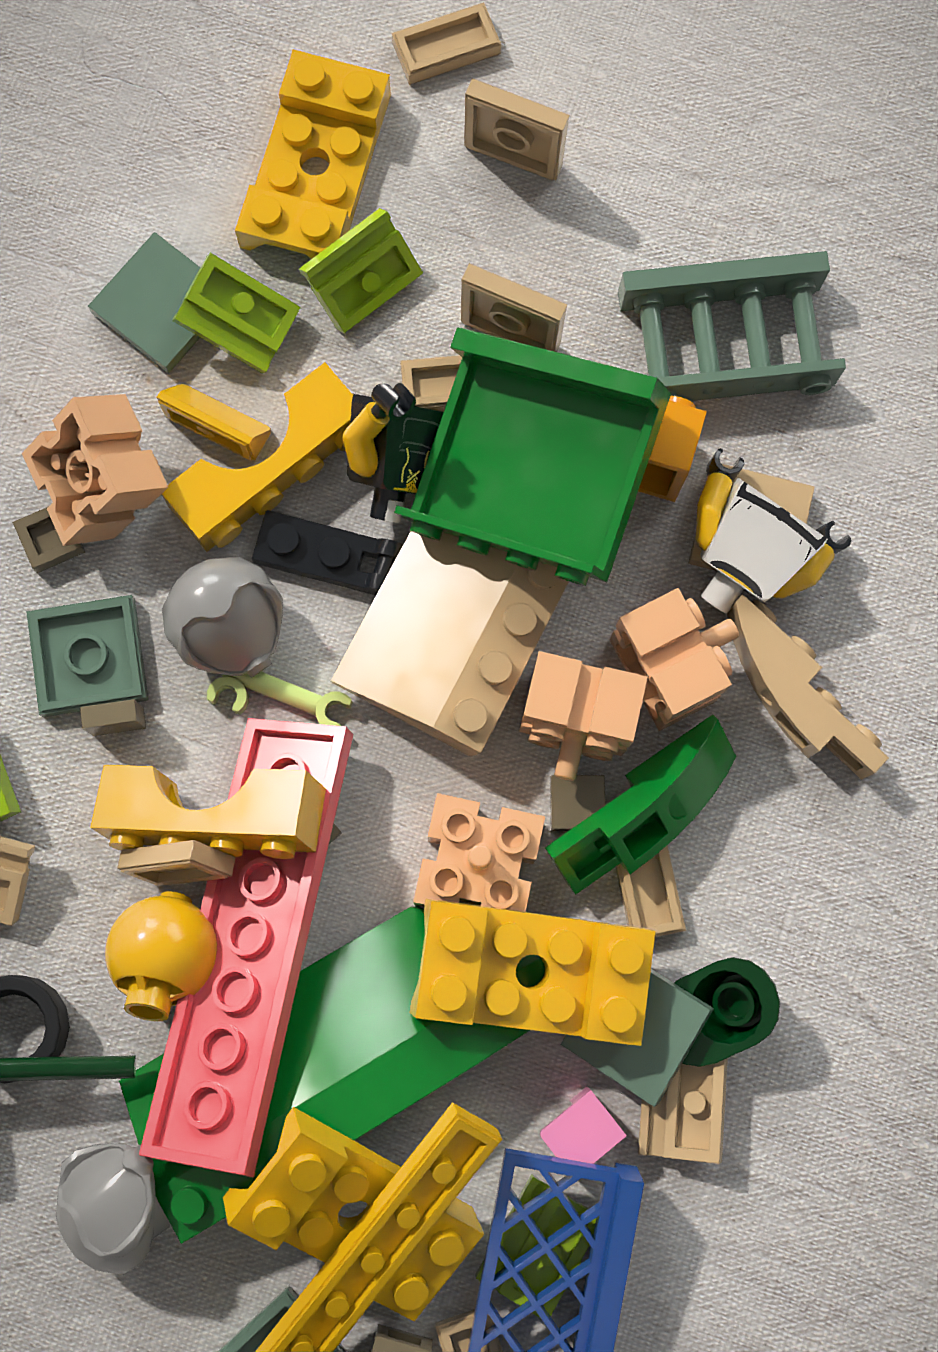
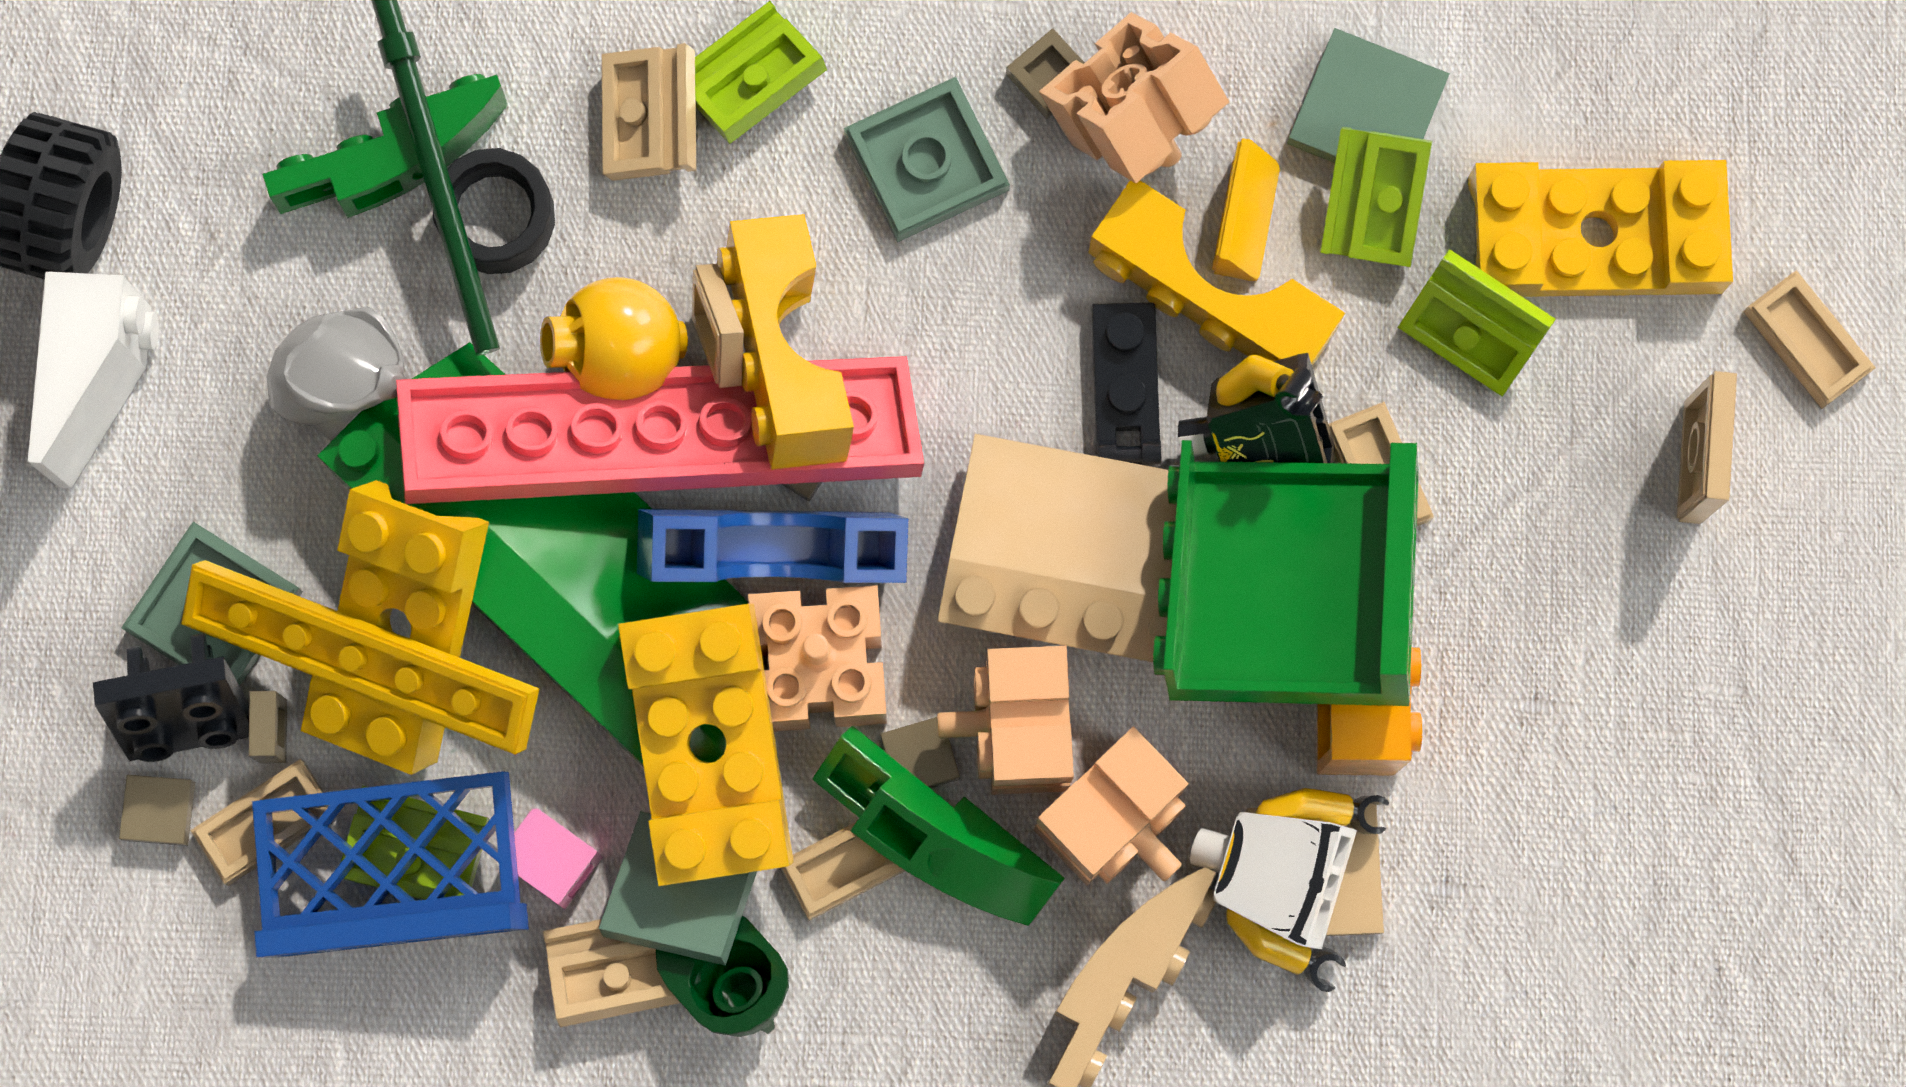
camera: 75 degrees right, 0 degrees up
dark tan tile [80,699,146,736] -> none
light grey helmet [162,557,283,678] -> none
yellowish green bar [207,671,353,726] -> none
tan tile [461,263,567,352] -> none
sand green fence [618,251,846,401] -> none
none -> blue arch [637,509,909,583]

